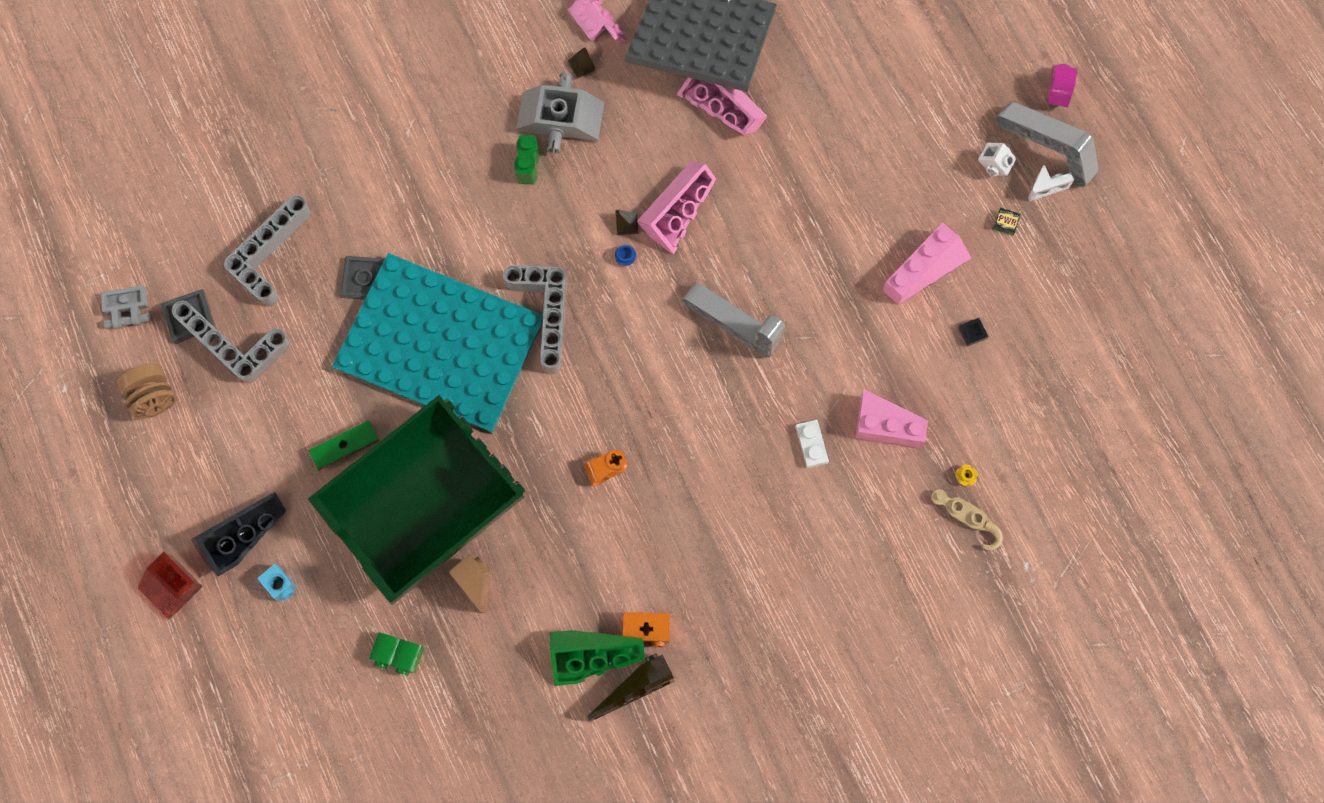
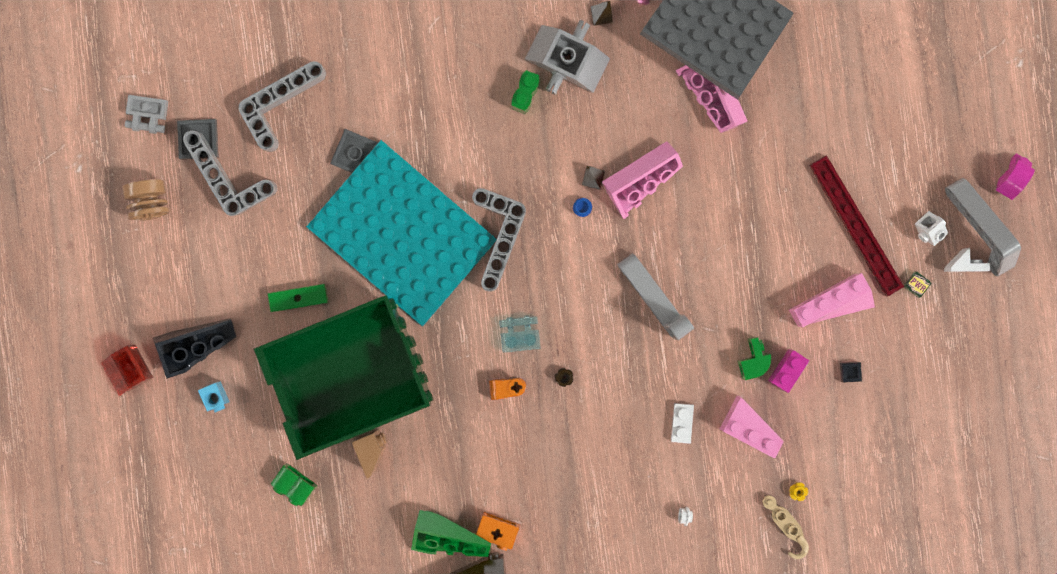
camera: 15 degrees right, 15 degrees up
none -> clear light blue plate [499,315,541,353]
none -> dark brown plate [555,368,574,387]
none -> white plate [678,507,693,526]
none -> green brick [737,337,771,381]
none -> dark pink brick [768,349,809,393]
none -> dark red tile [809,155,904,297]

